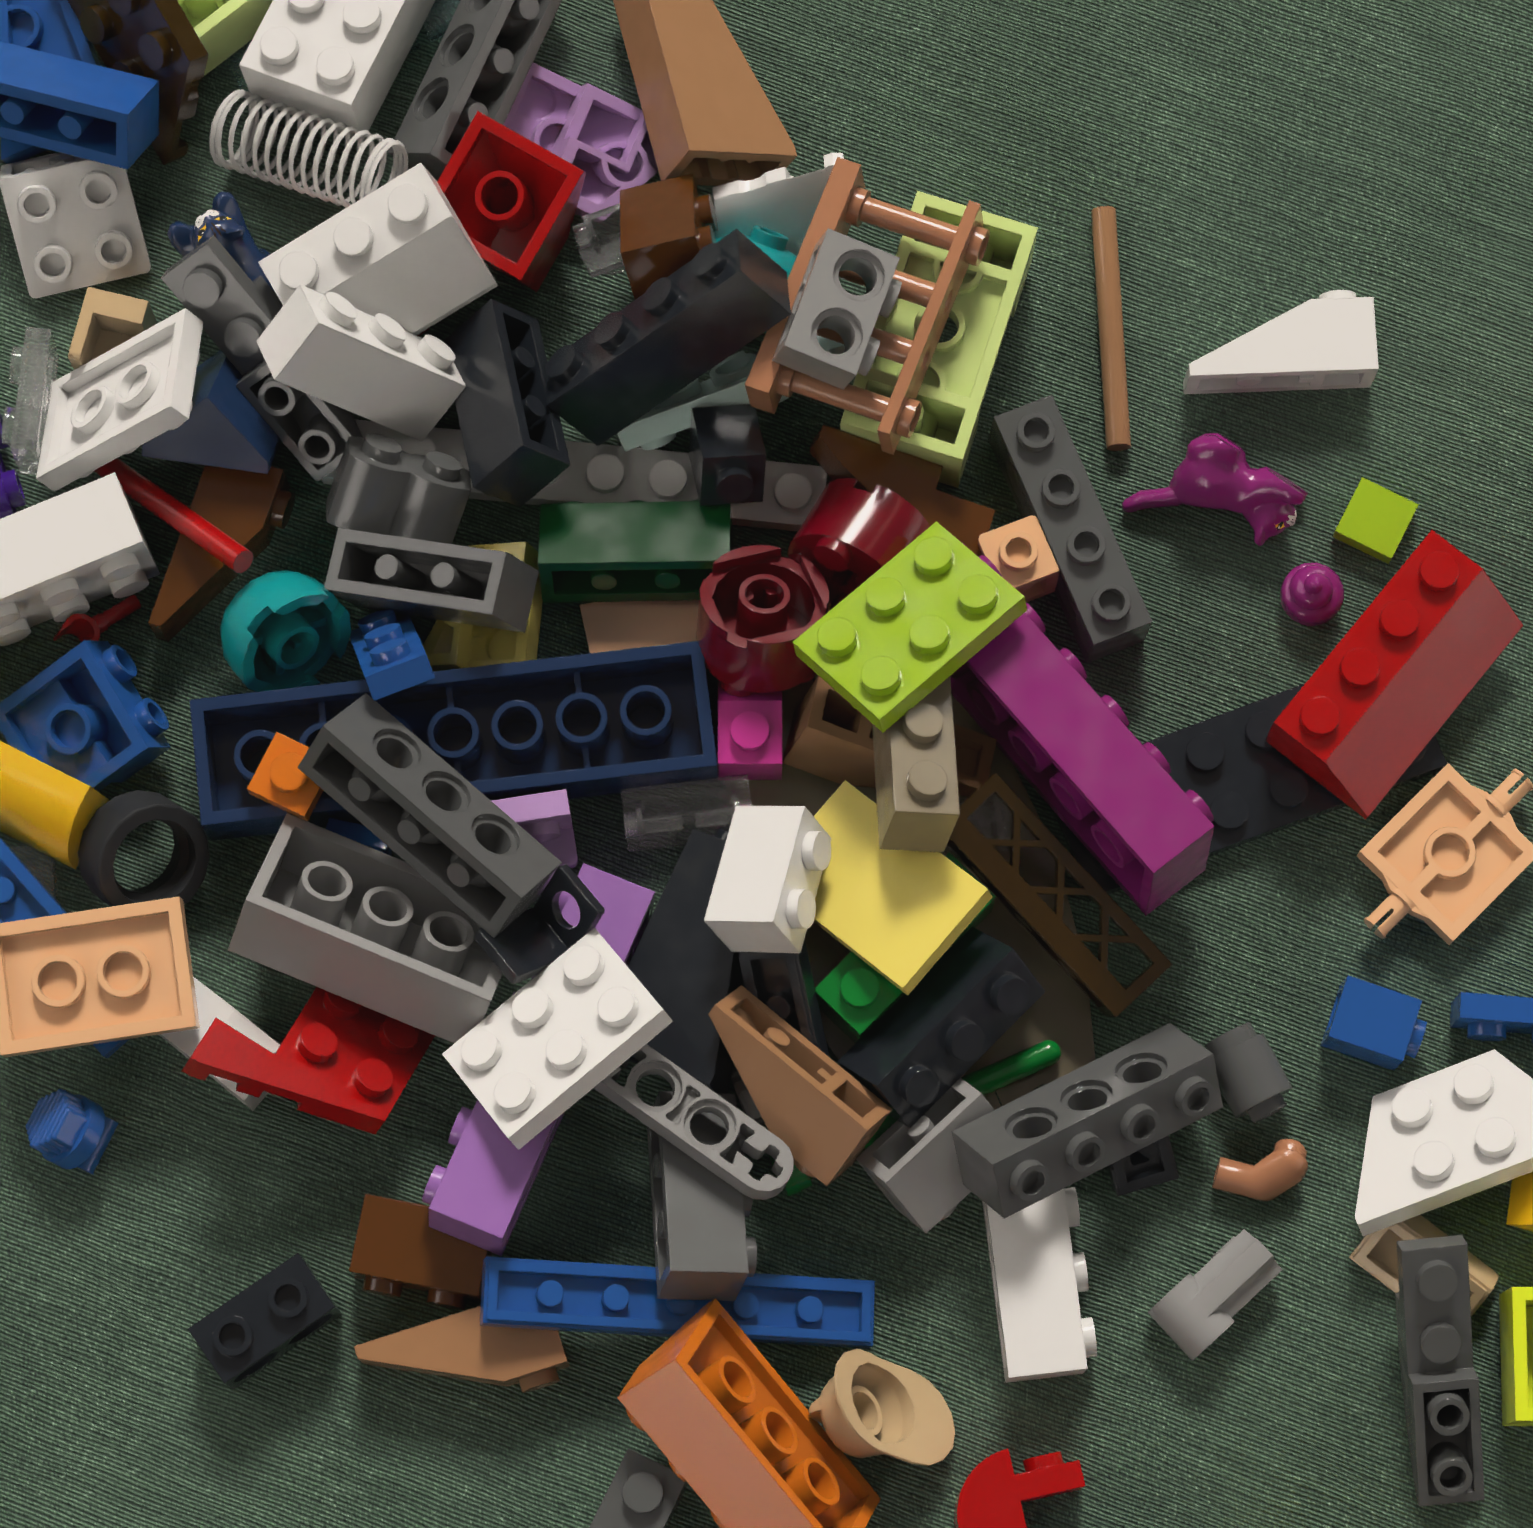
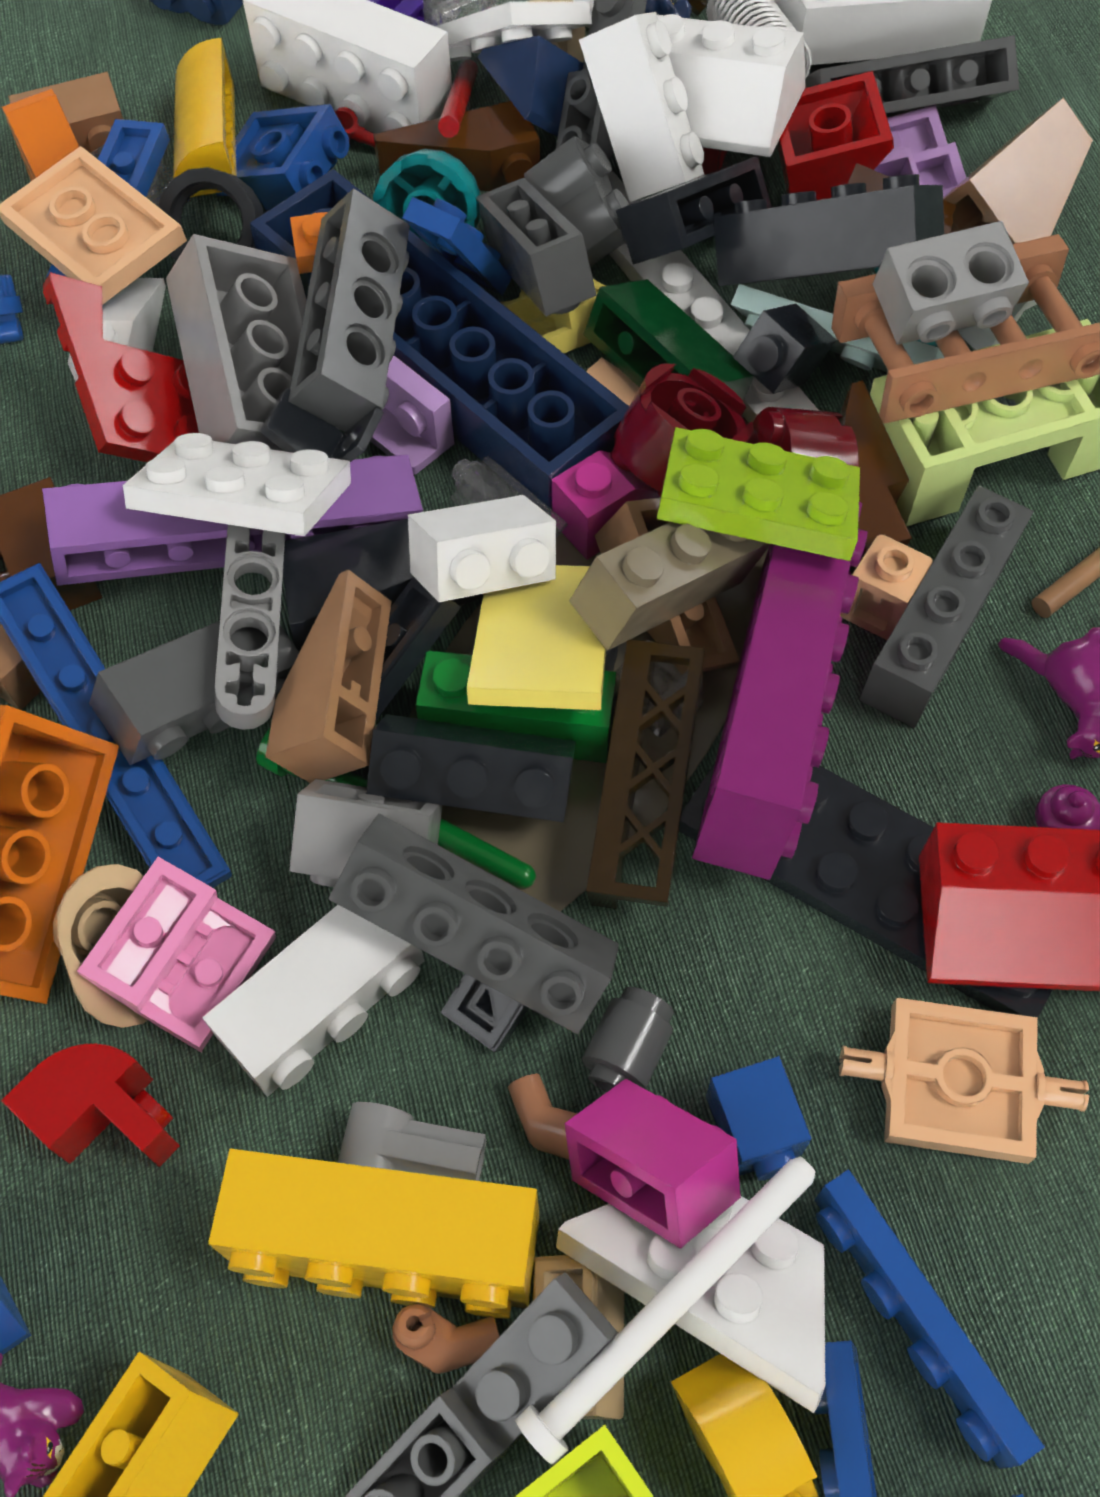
camera: 55 degrees right, 15 degrees down
none -> bright pink slope [77,857,276,1052]
none -> yellow brick [208,1149,540,1319]
none -> nougat arm [392,1304,500,1374]
none -> white bar [515,1156,816,1466]
none -> dark pink brick [564,1079,741,1249]

